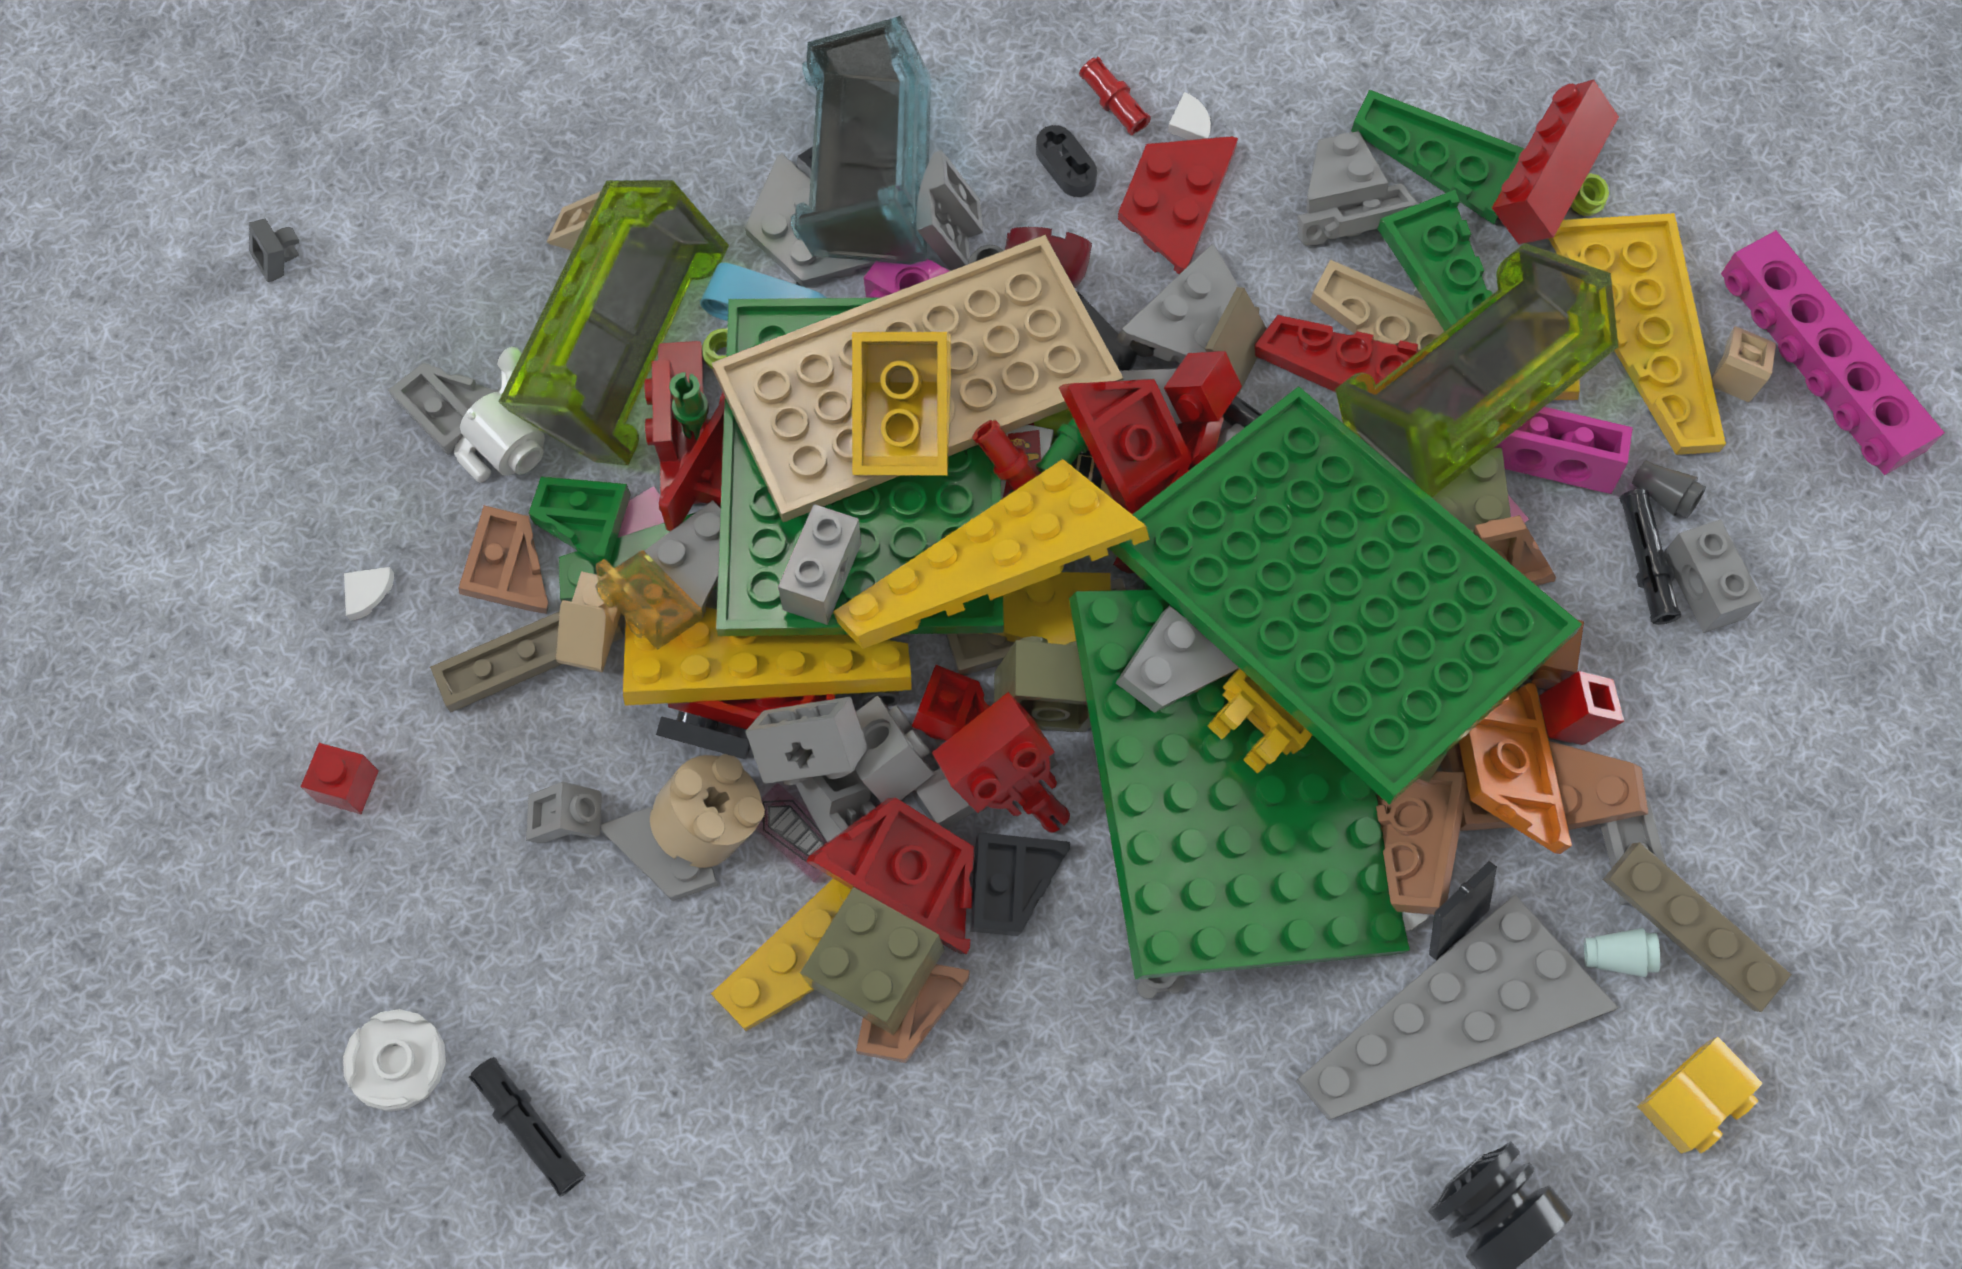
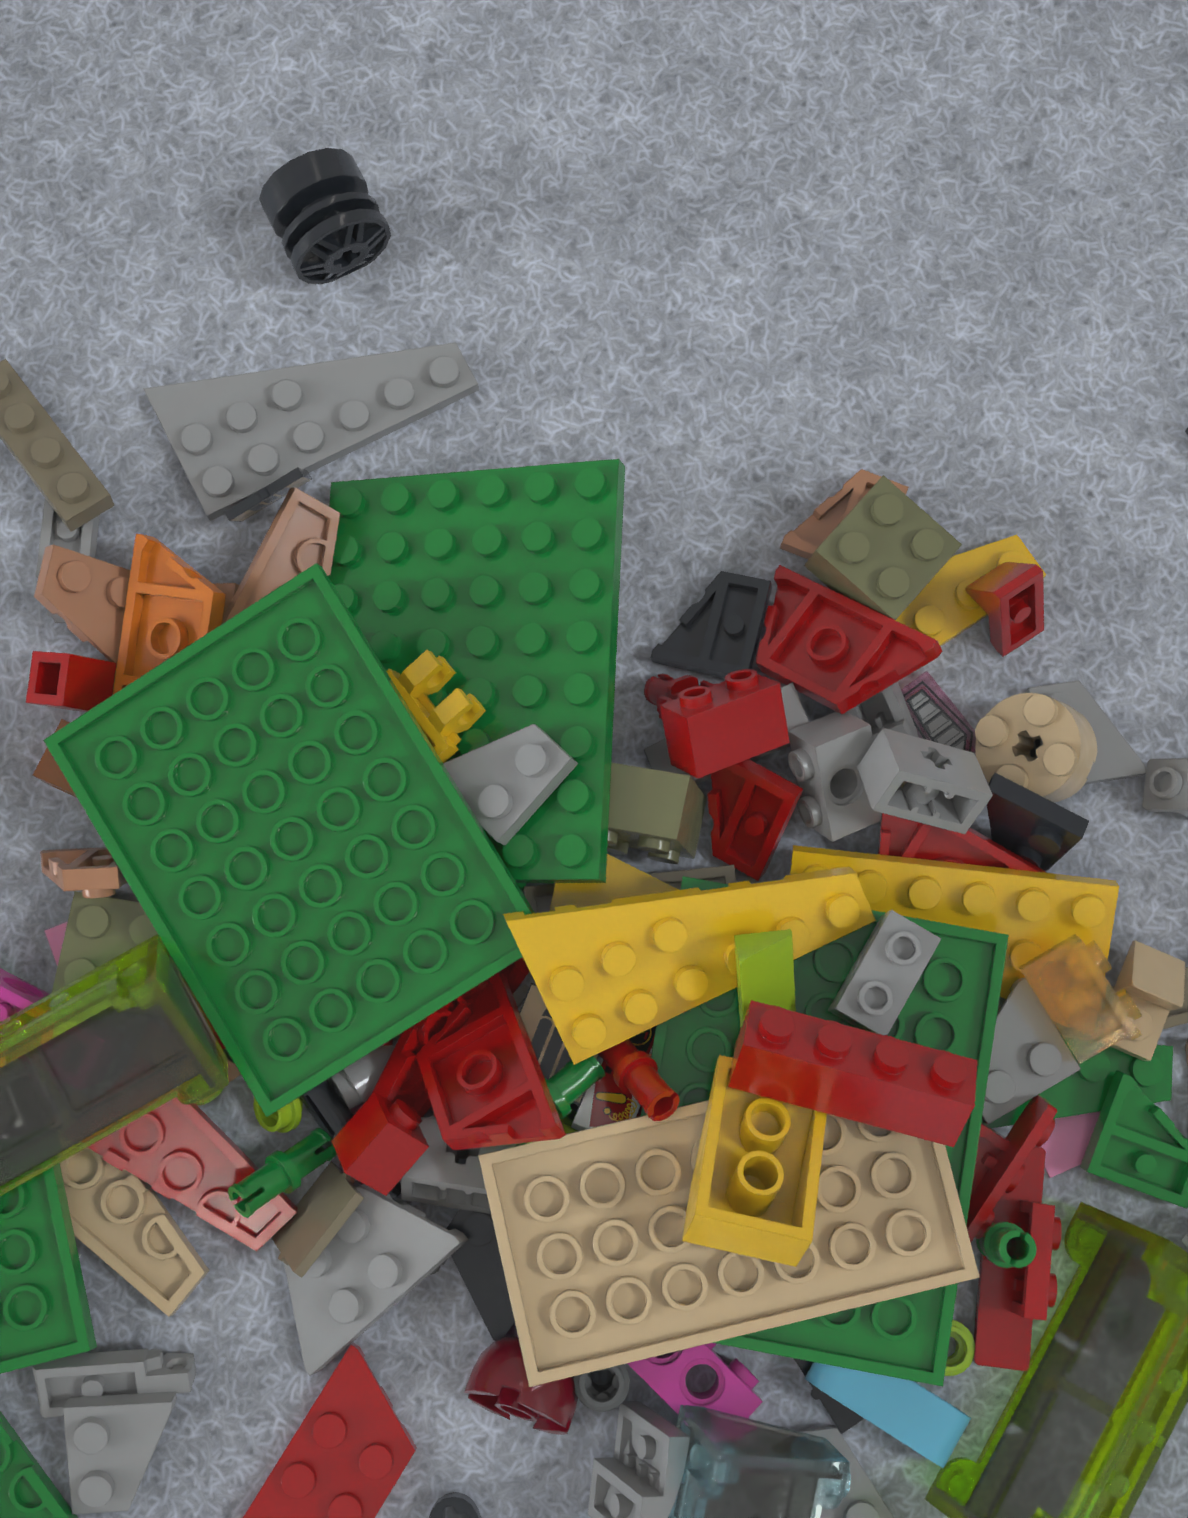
camera: 170 degrees left, 10 degrees up
light aqua cone [1584,928,1660,977] -> none
yellow brick [1637,1036,1763,1154] -> none
none -> green pin [228,1128,337,1218]
none -> red brick [728,1000,977,1147]
none -> lime slope [734,929,796,1027]
none -> red slope [965,562,1044,657]

